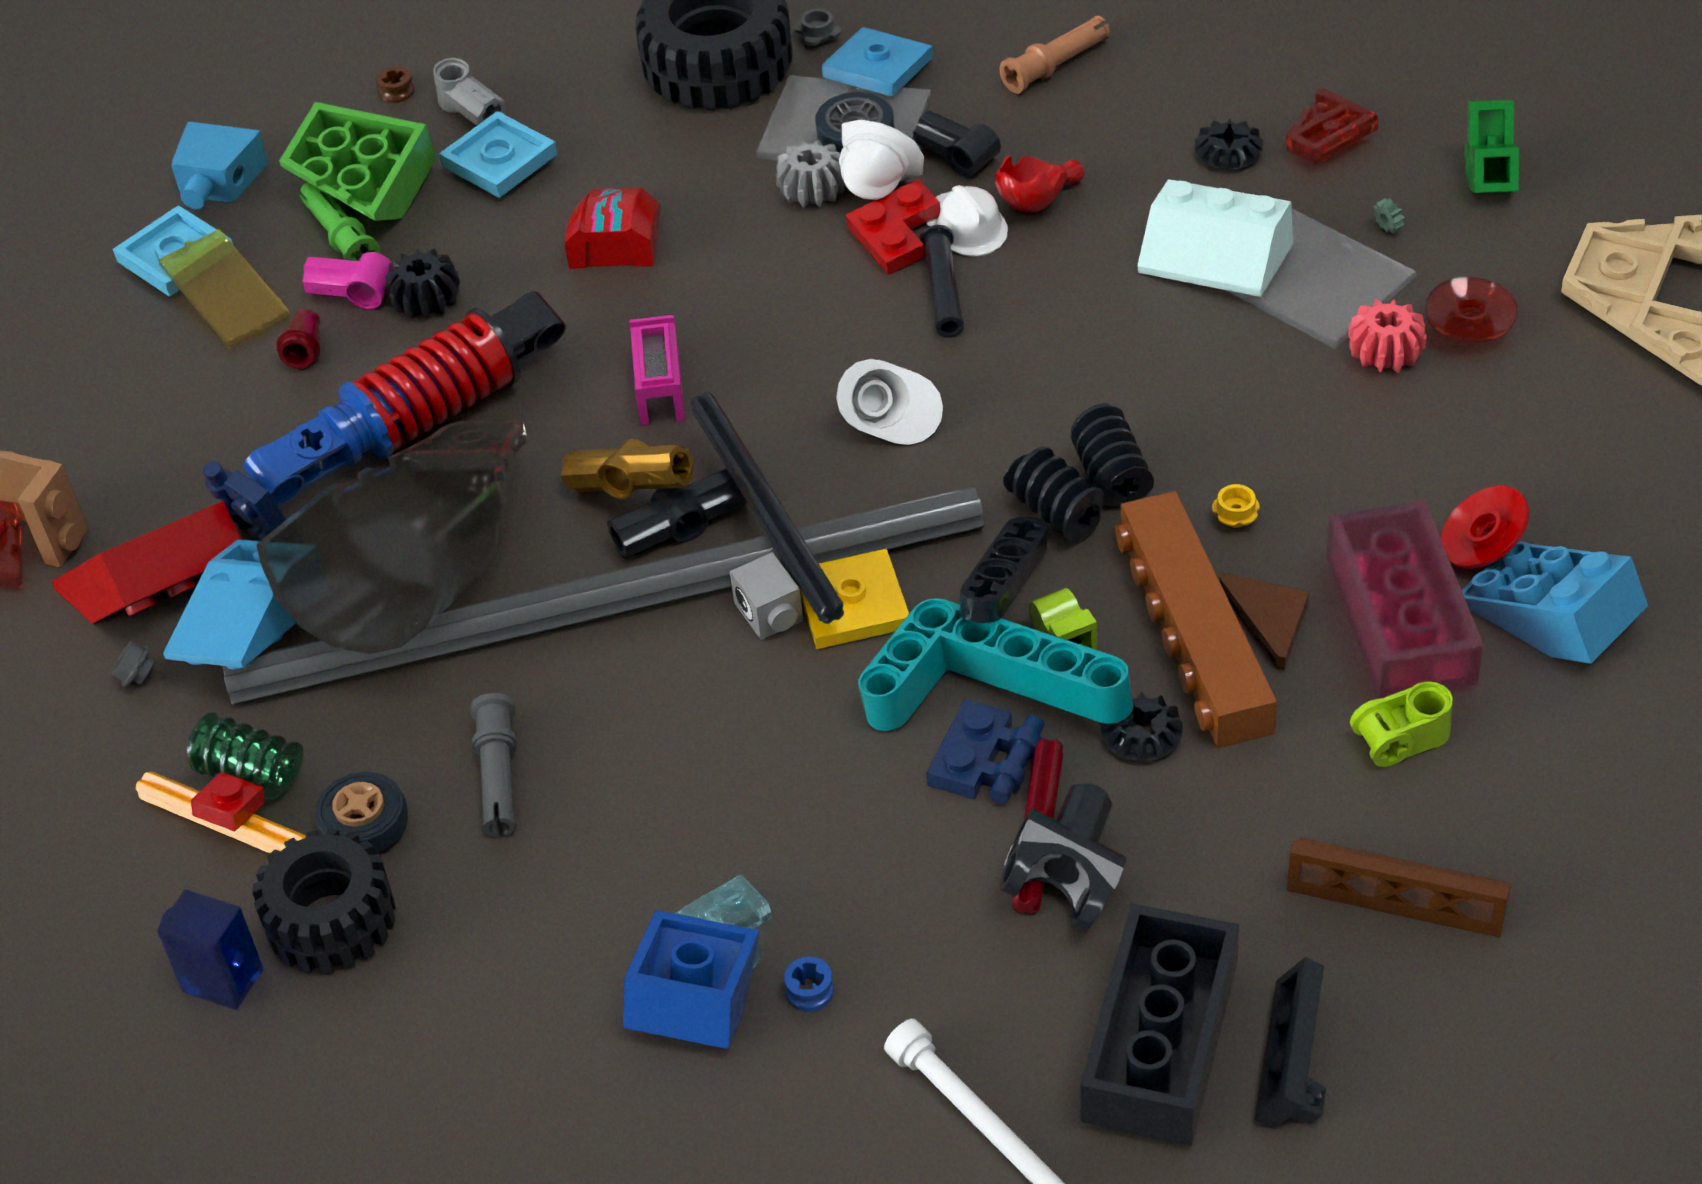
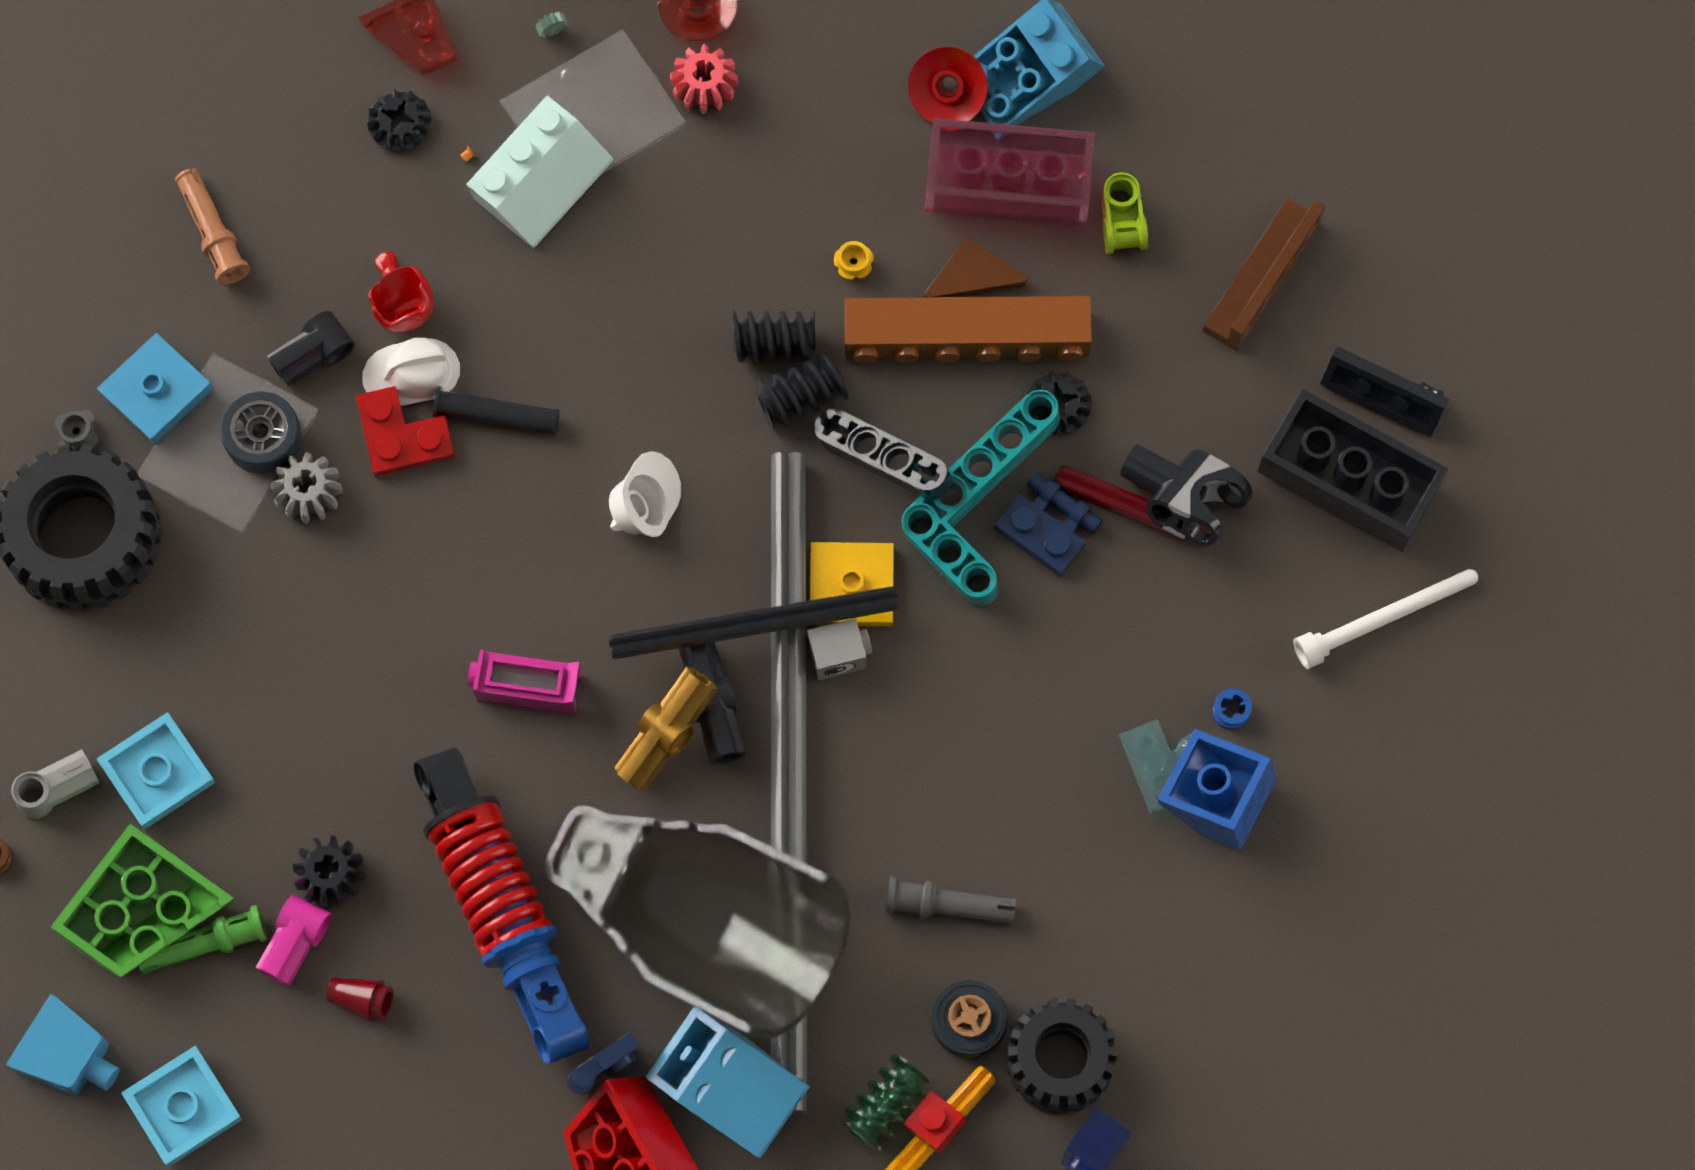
camera: 80 degrees left, 25 degrees up
clear yellow piece [158,229,289,347] -> none
red slope [564,187,660,269] -> none
white piece [838,120,924,200] -> none
lime leg [1028,588,1097,650] -> none

